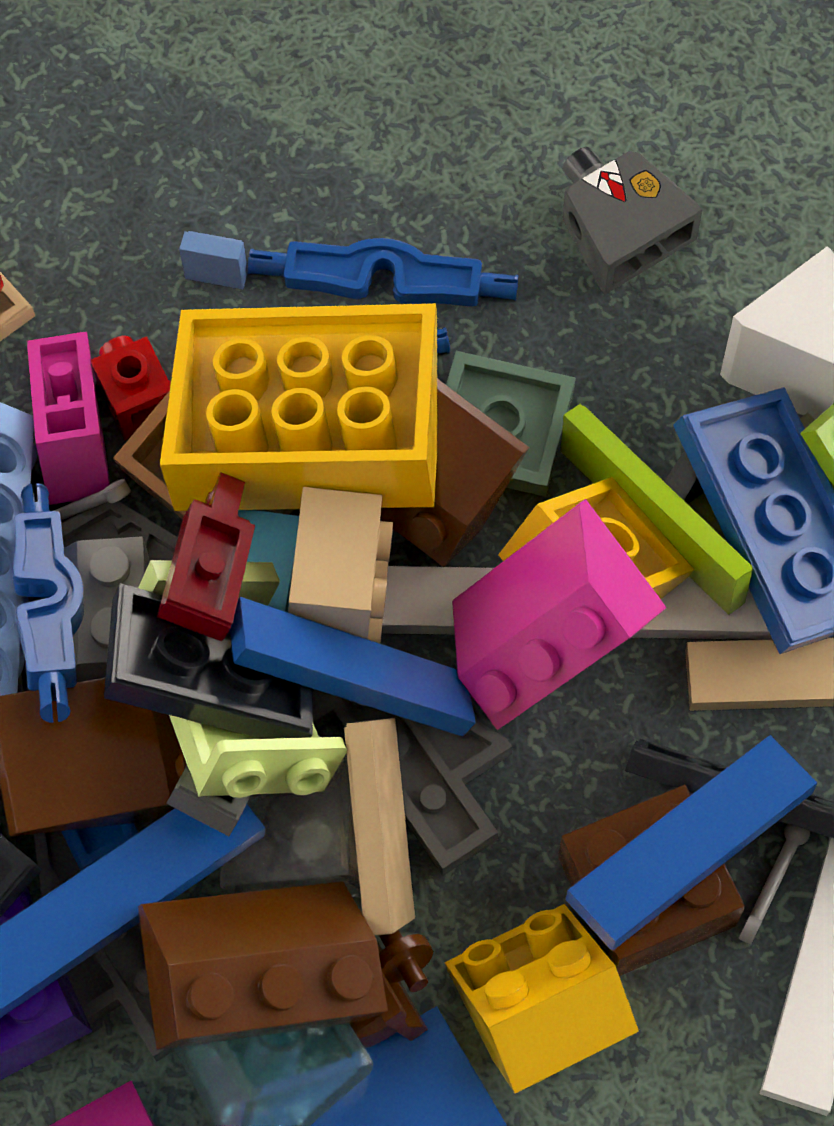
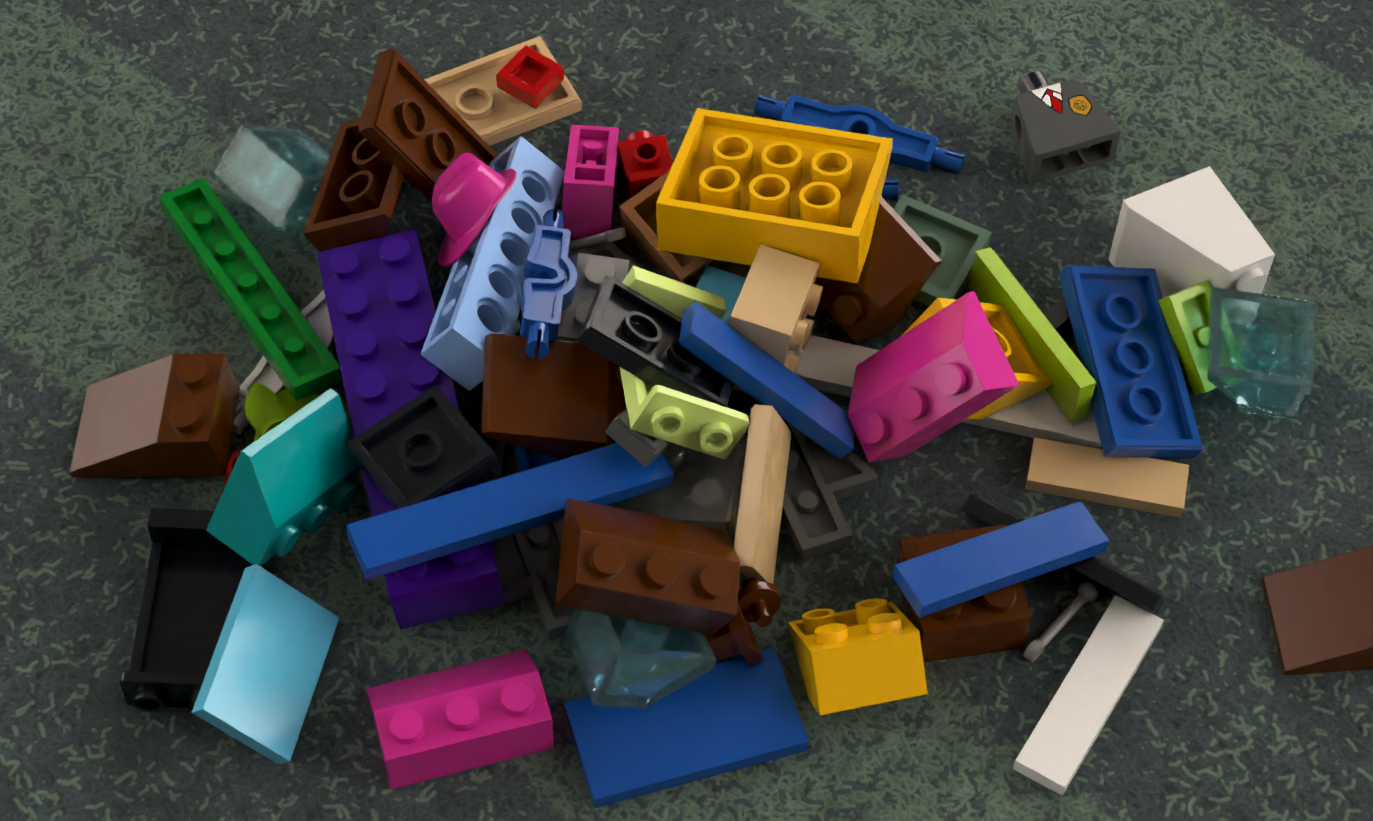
camera: 10 degrees right, 10 degrees down
dark red hinge [157,472,255,642] -> none
medium blue tile [179,231,248,289] -> none

